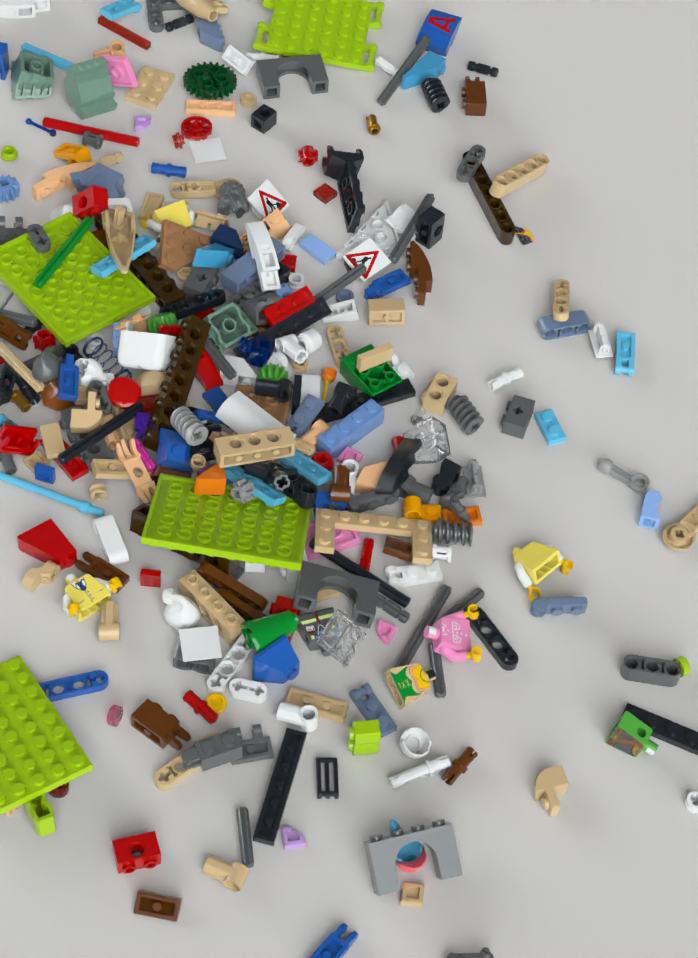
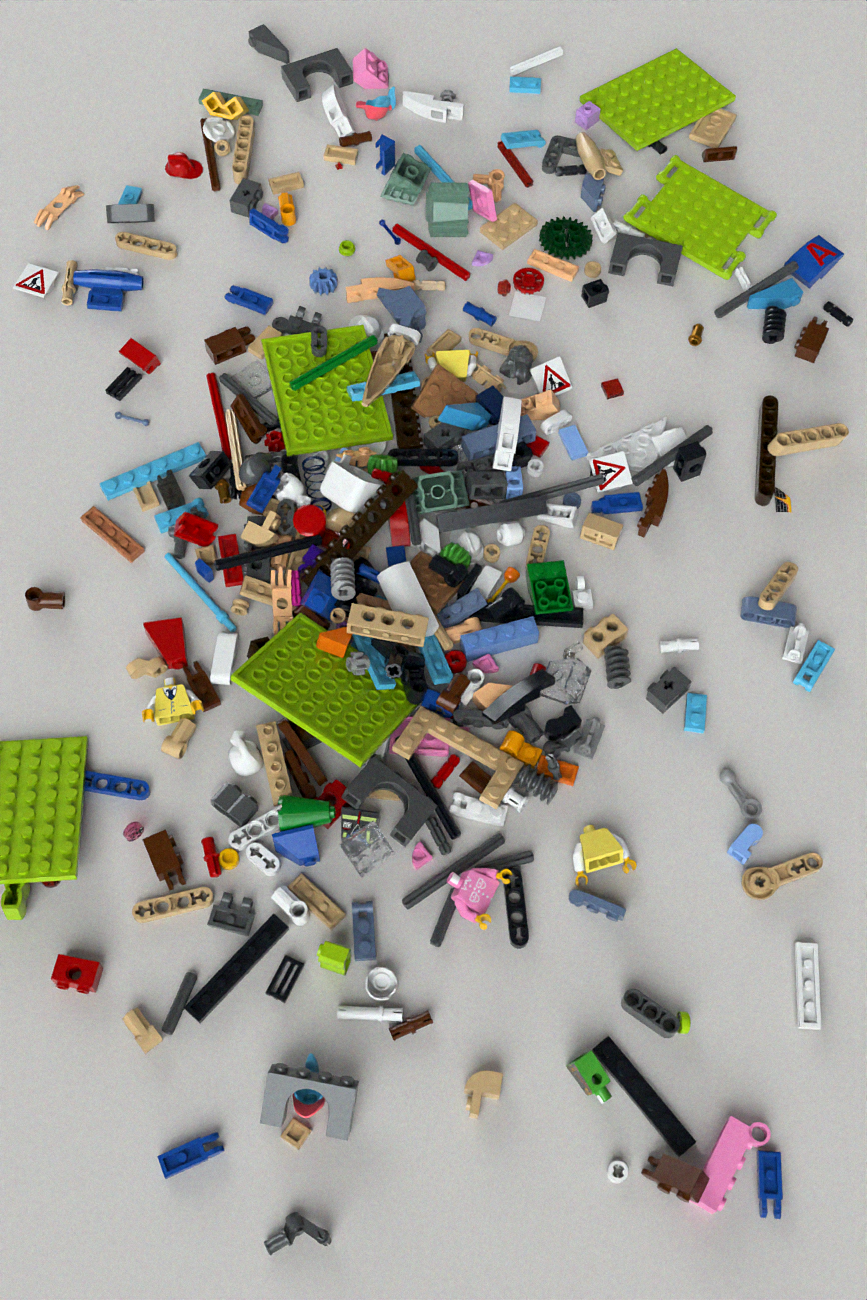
camera: 30 degrees right, 10 degrees up
tan tile [39,422,65,460] -> none
red brick [72,185,108,220] -> none
reddish brown slope [133,890,183,922] -> none
red tile [140,569,161,588] -> none
white sticker [179,626,222,662] -> none
dark grey hinge [182,729,243,771] -> none
clear blue brick [238,335,274,368] -> none
red plate [261,285,316,327] -> none
white piece [275,334,308,364] -> none
lavender tile [281,827,306,850] -> none
red gear [298,145,318,166] -> none
black hinge [322,145,365,233] -> none
tan tile [356,343,393,372] -> none
torso [383,663,436,710] -> none
dark grey beam [456,145,486,183] -> none

